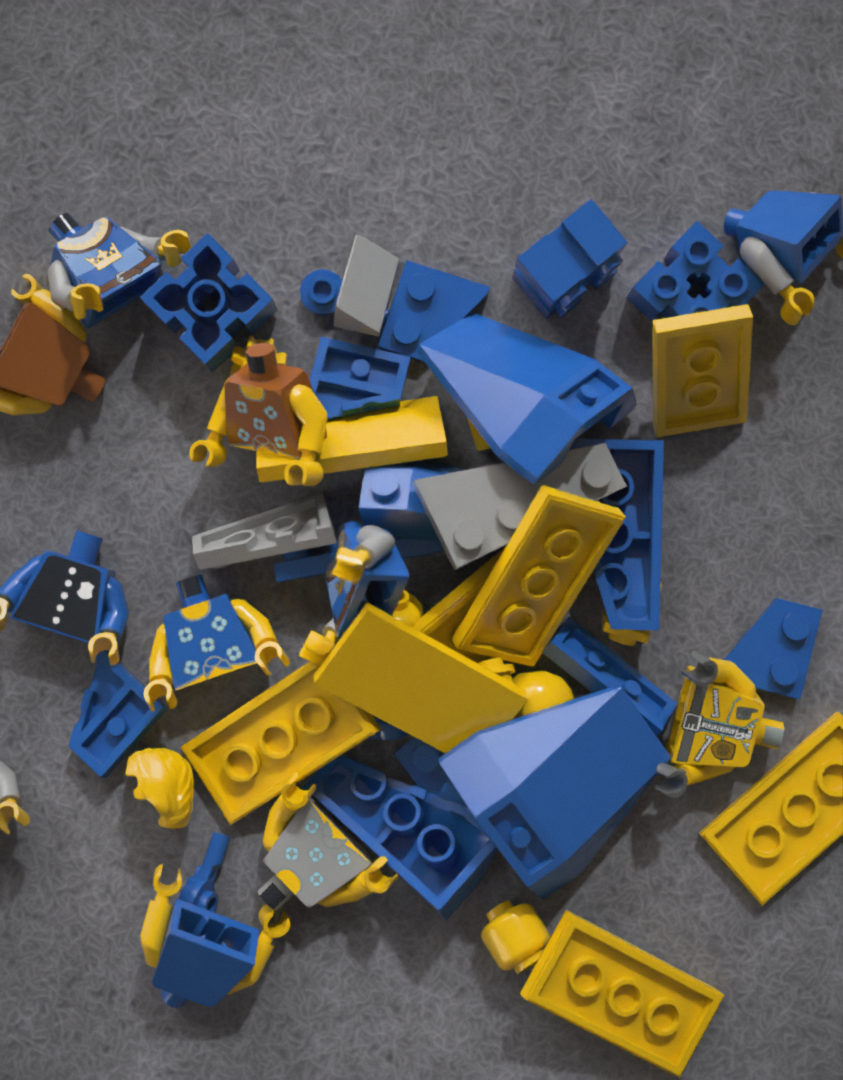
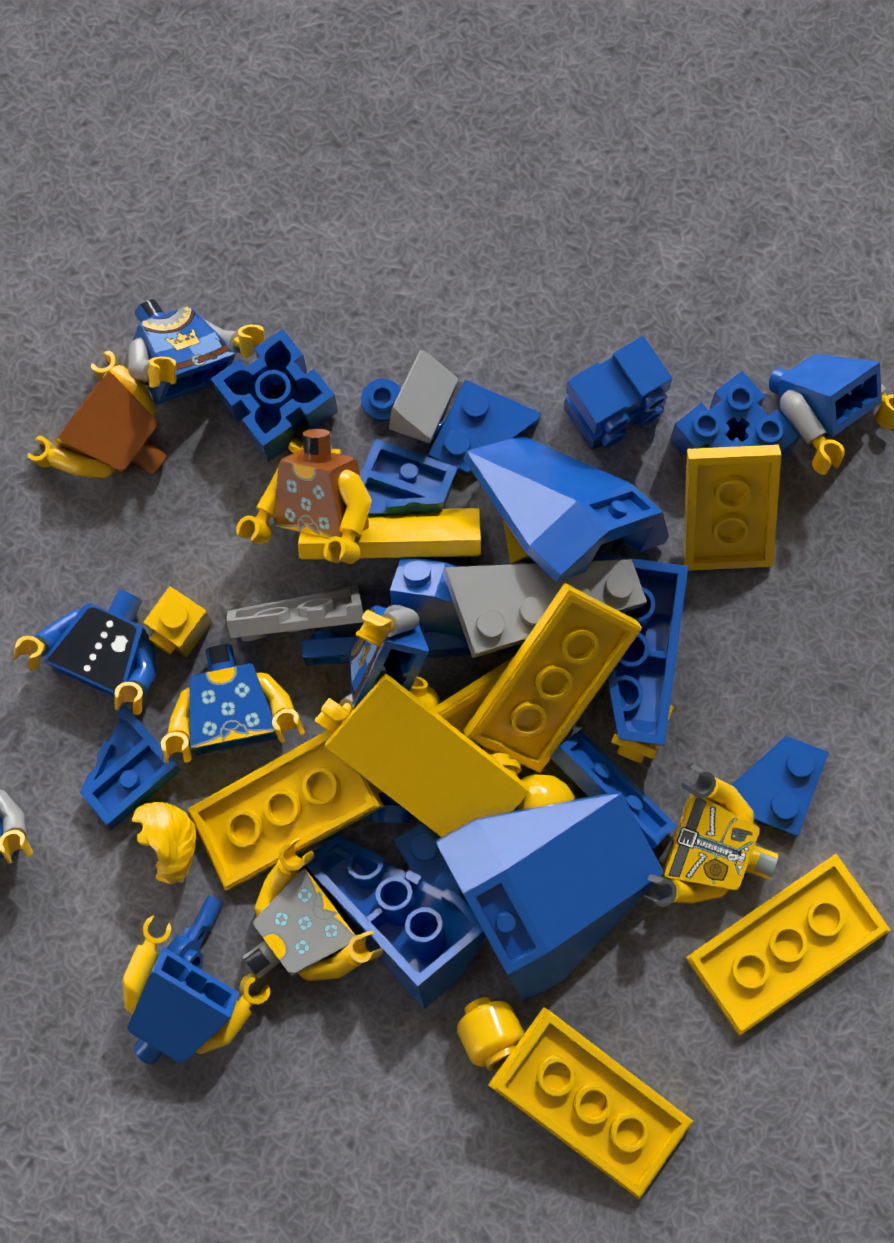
camera: 10 degrees right, 10 degrees down
none -> yellow brick [143,586,212,658]

